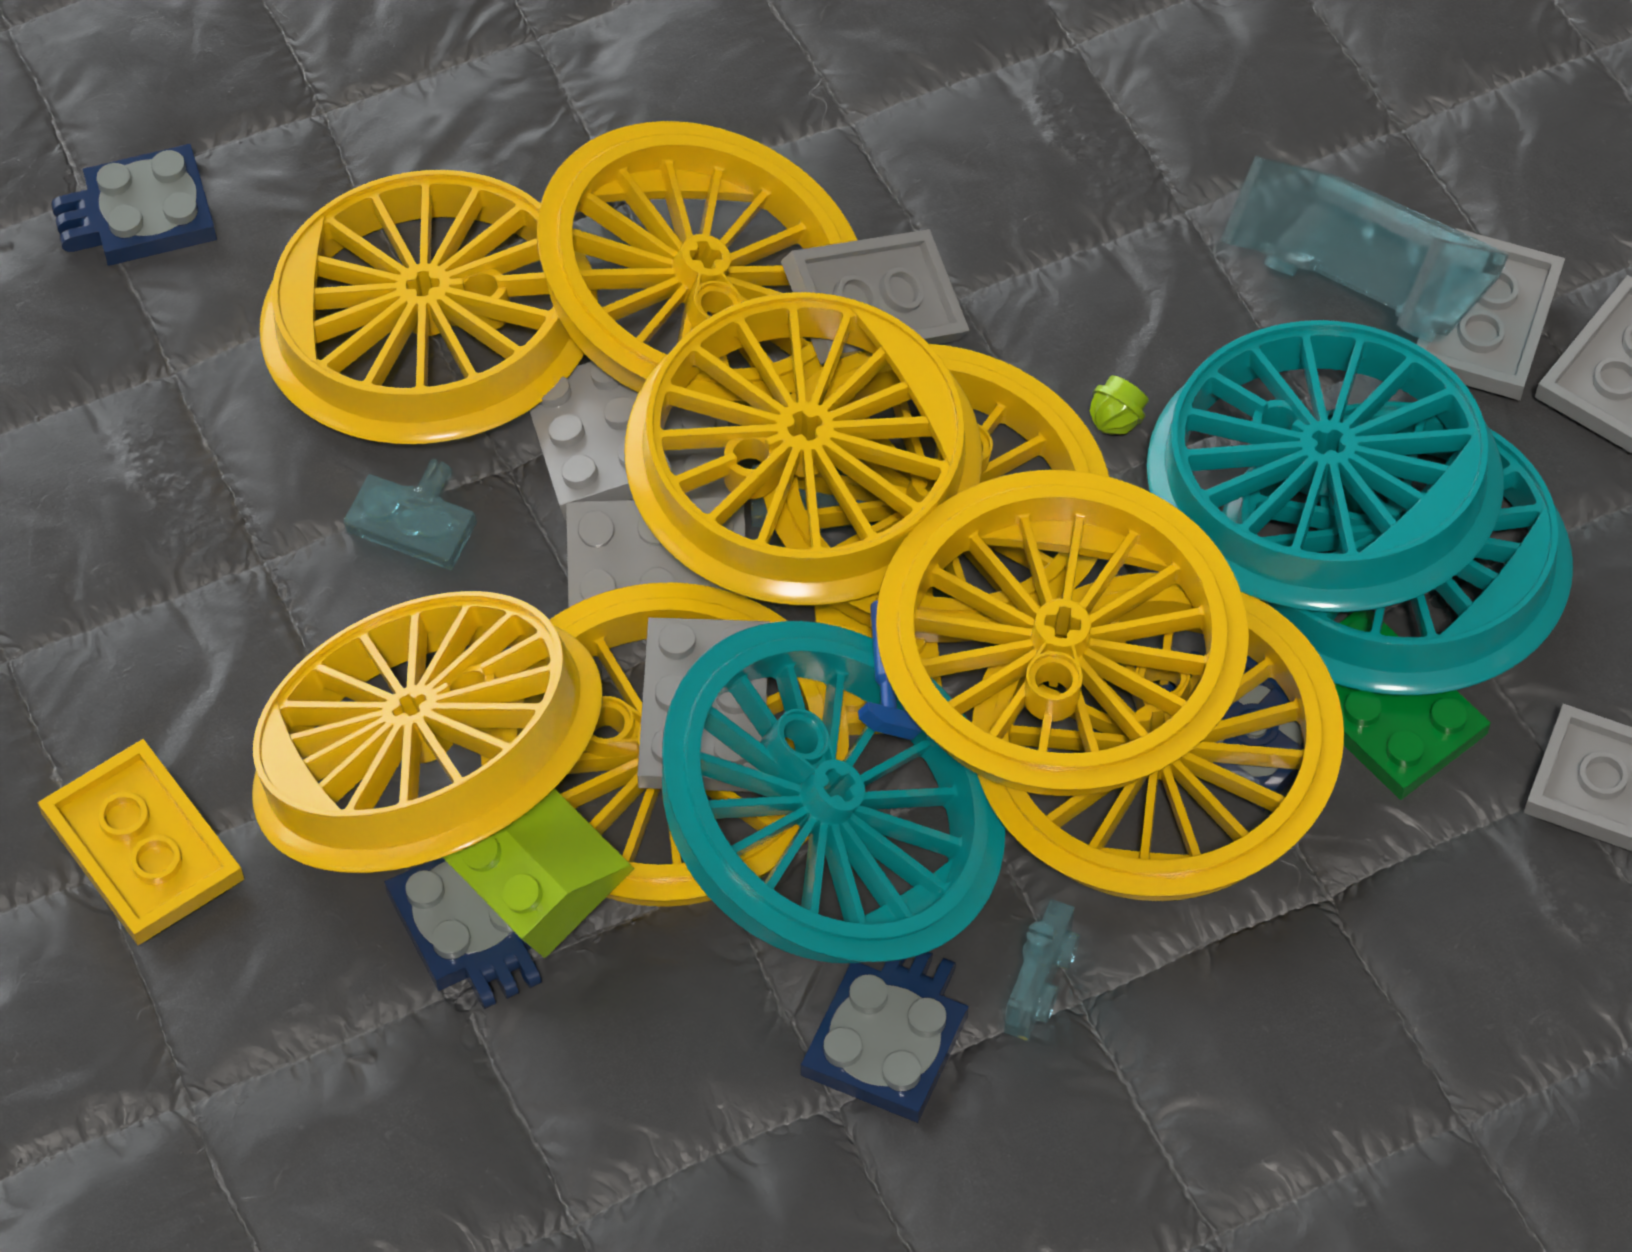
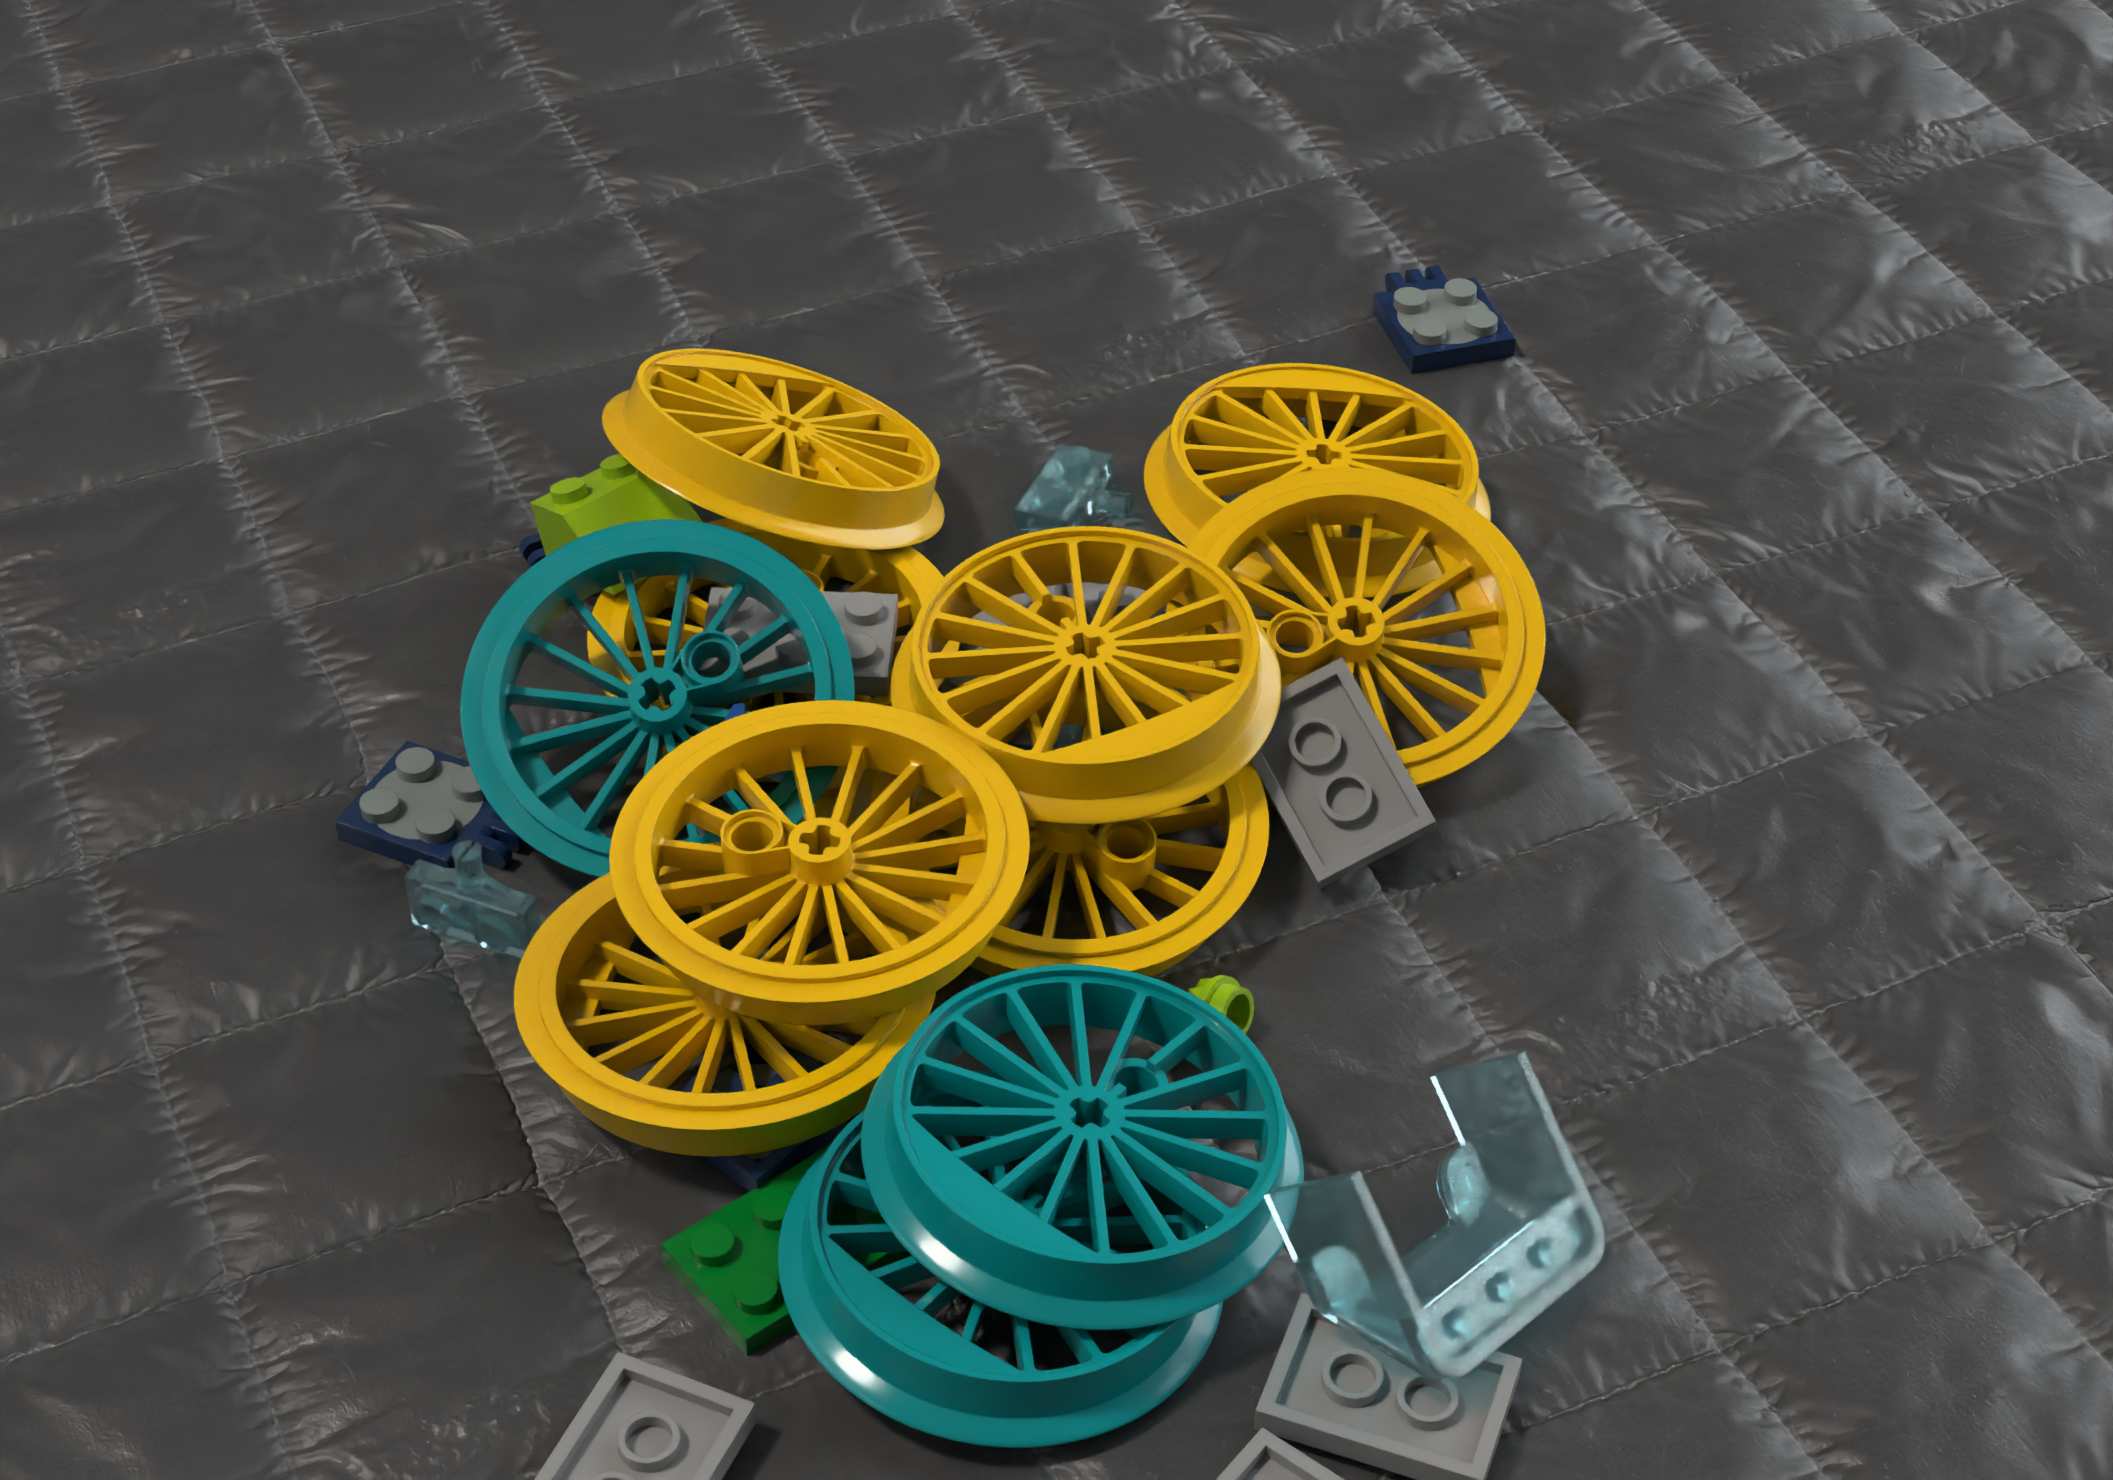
camera: 90 degrees right, 15 degrees down
yellow plate [37,739,244,946] -> none

